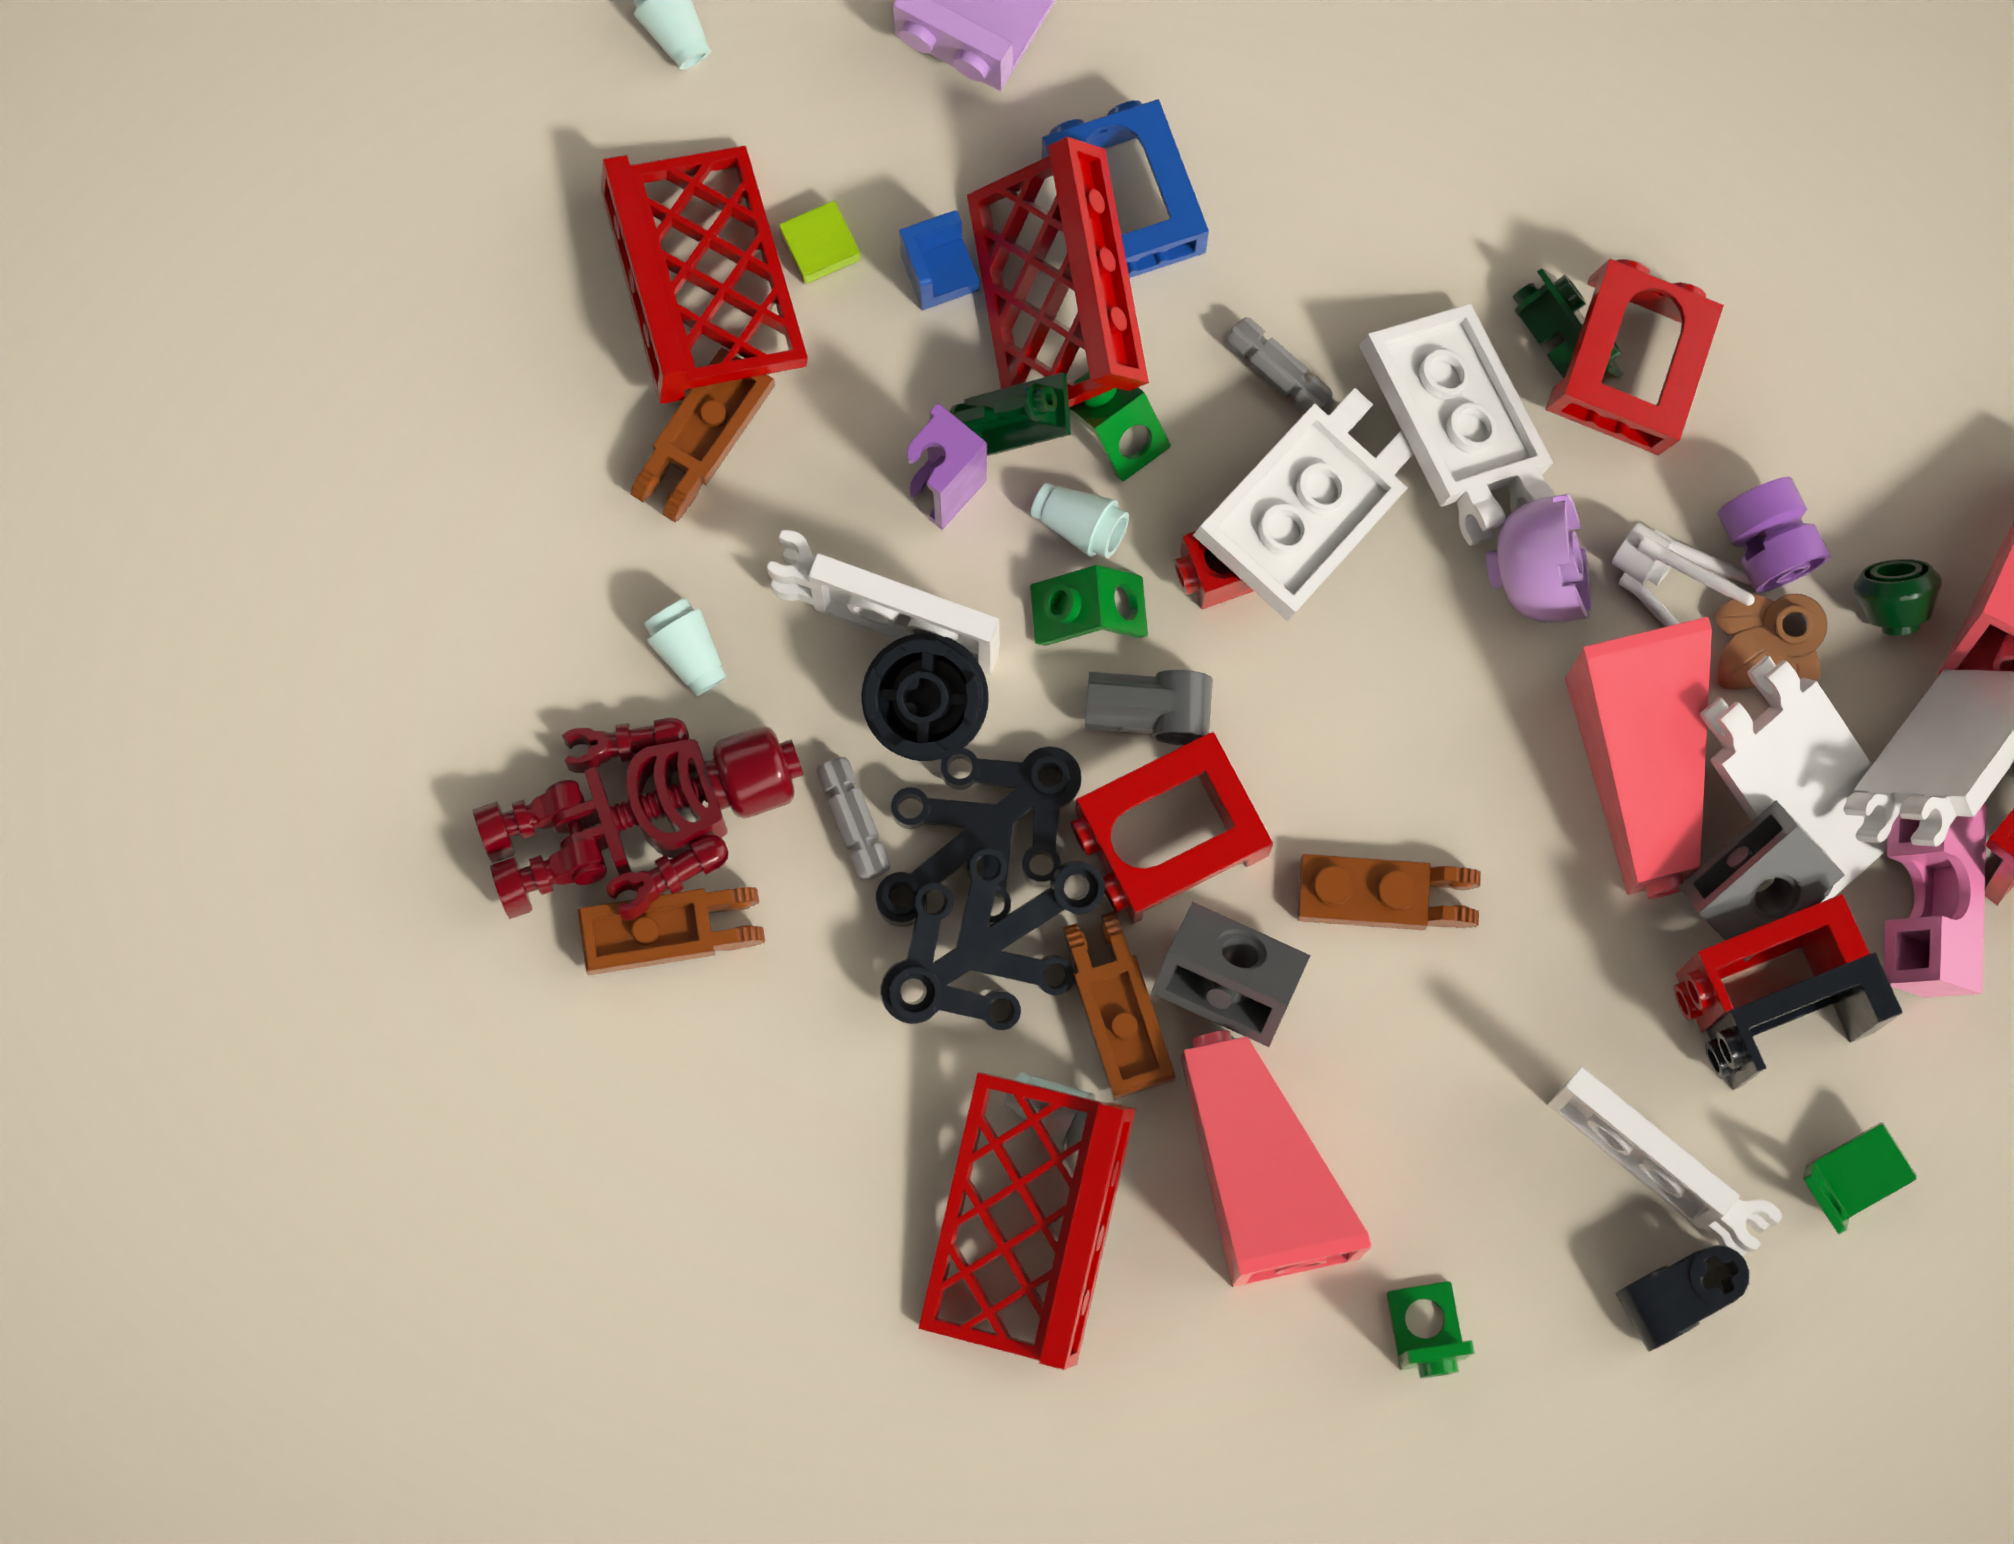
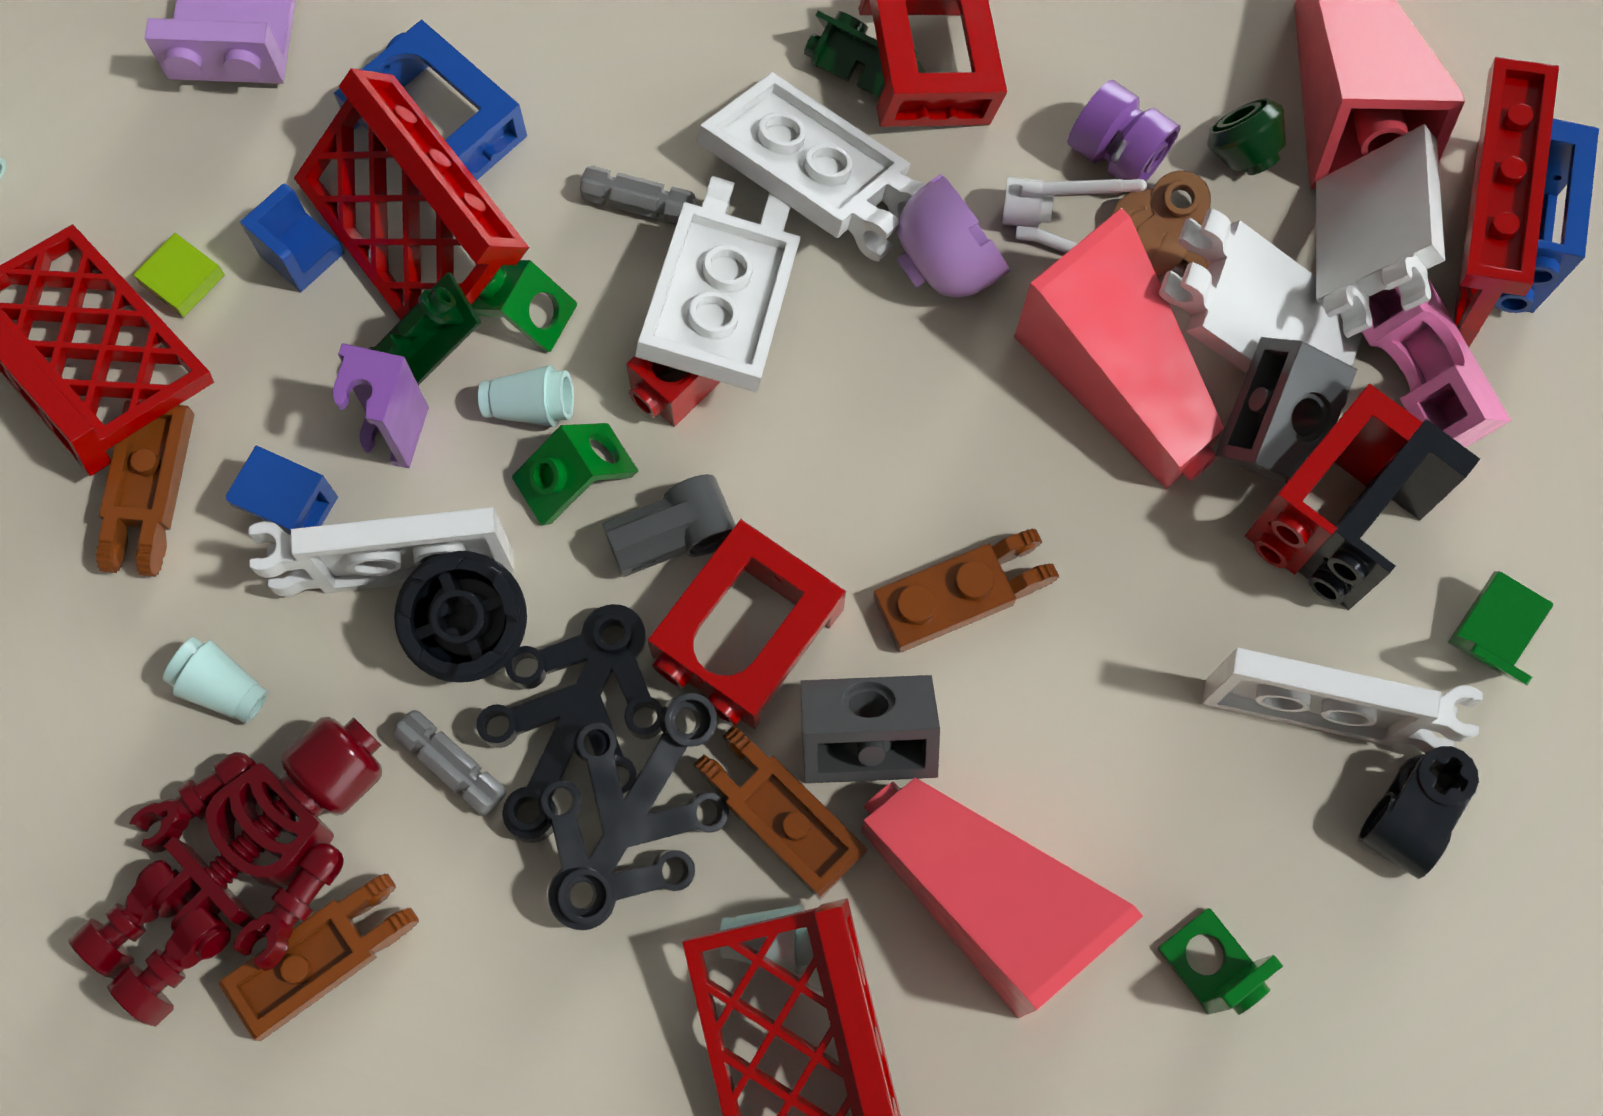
camera: 30 degrees left, 5 degrees down
none -> blue panel [226,445,338,535]

